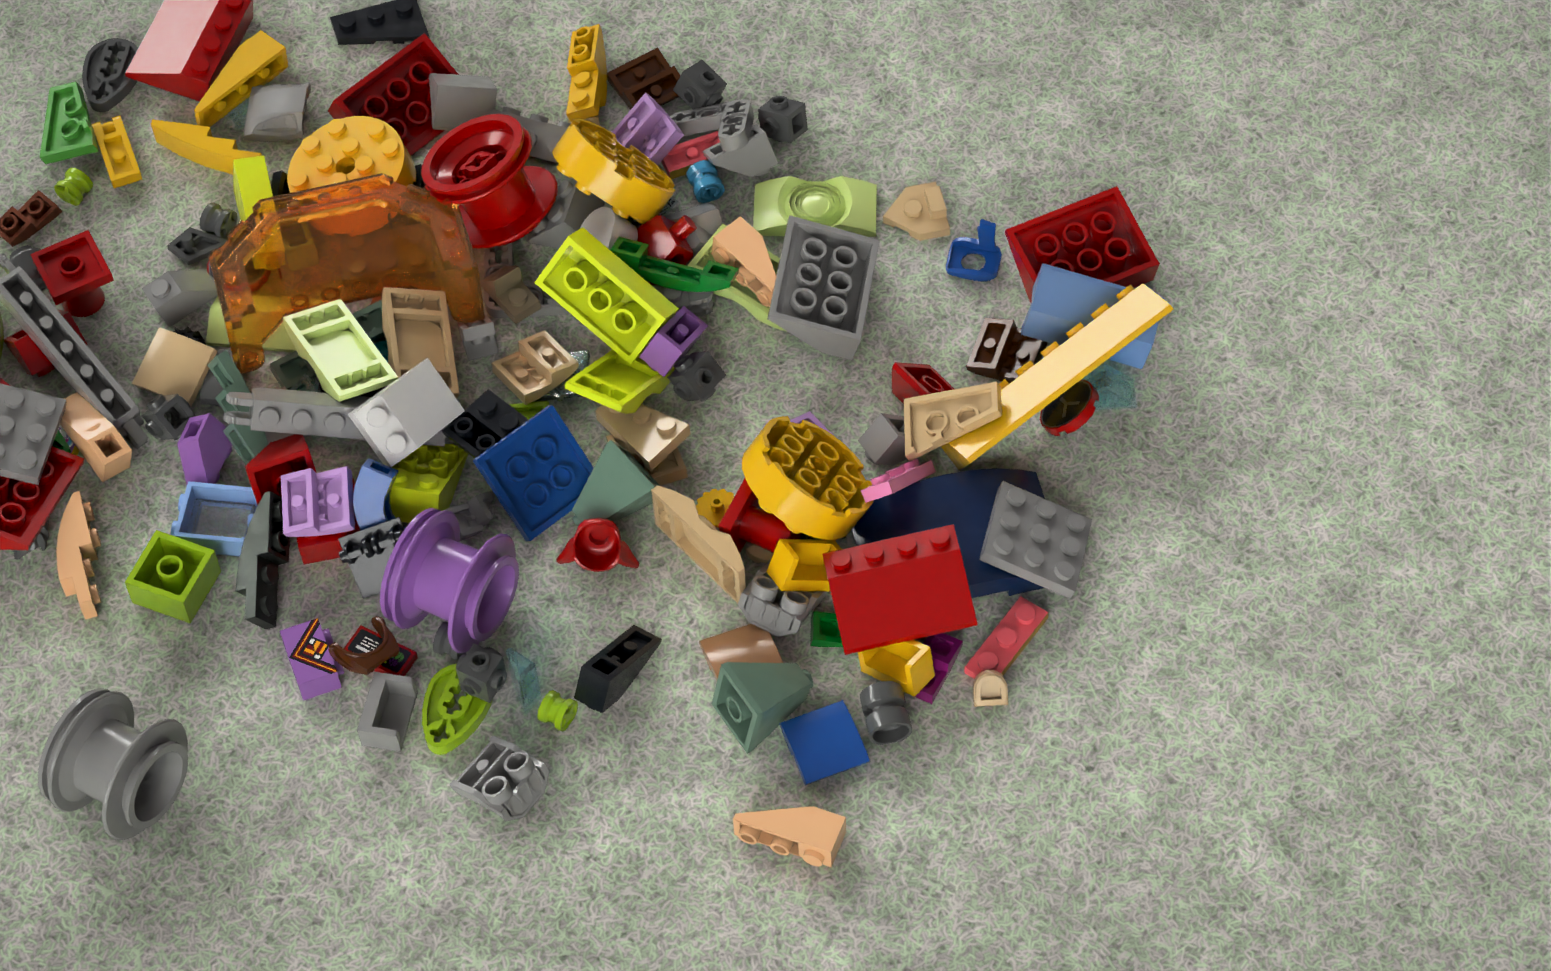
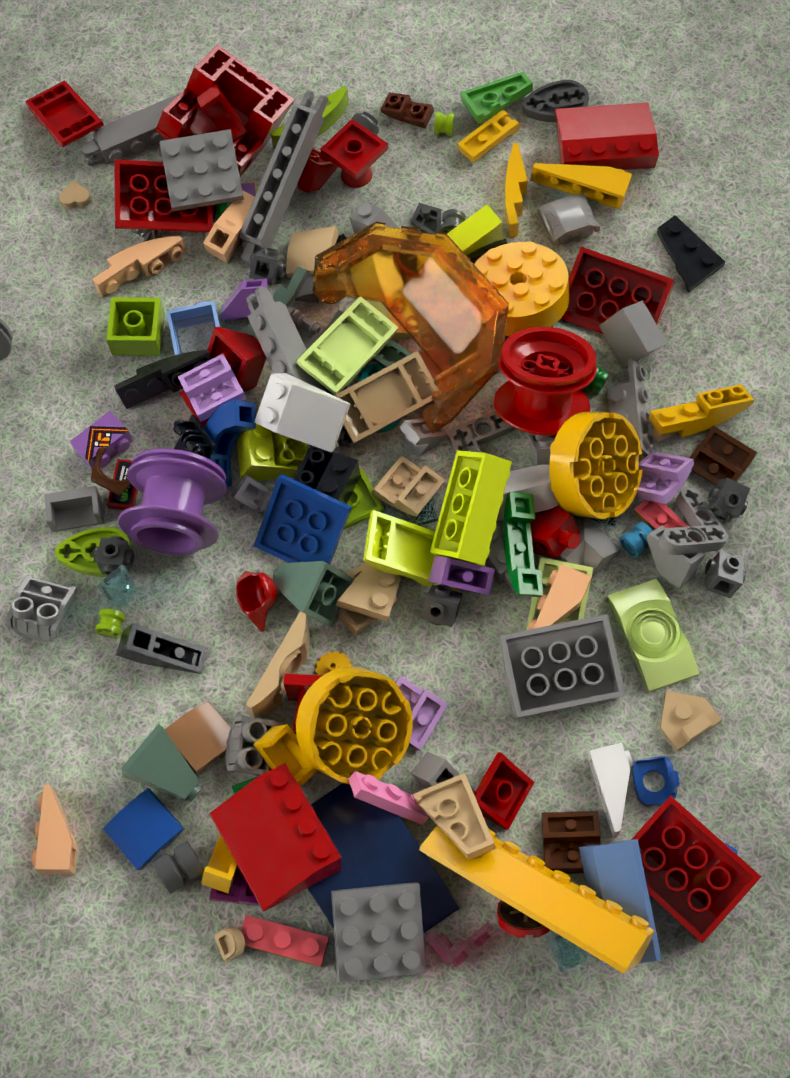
camera: 70 degrees right, 10 degrees up
dark tan slope [480,266,541,324] -> none
none -> clear pink bracket [424,922,492,969]
none -> white slope [587,743,633,838]

